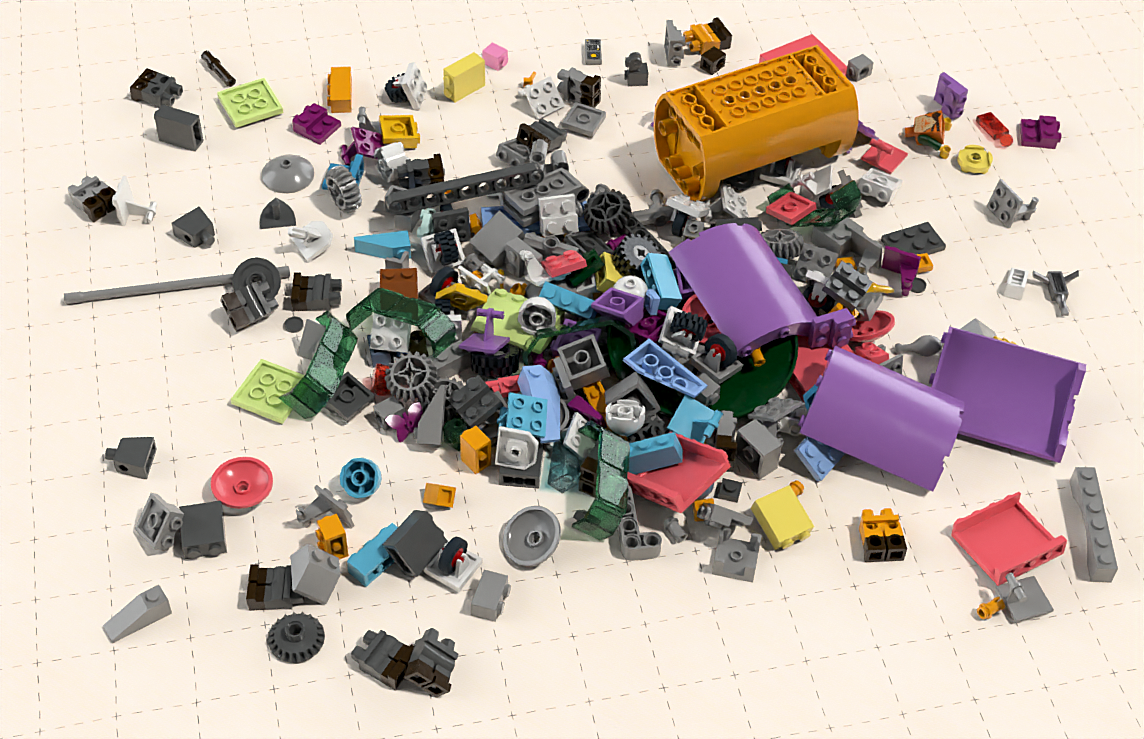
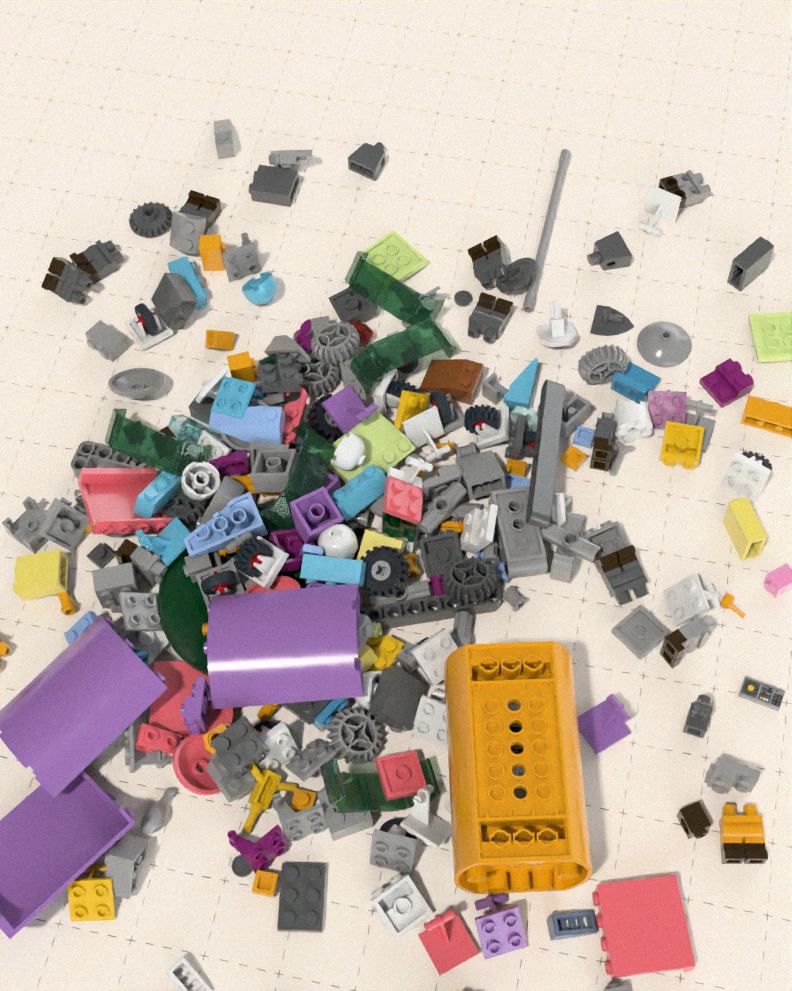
camera: 120 degrees right, 10 degrees up
coral dish [211,457,273,509] -> none

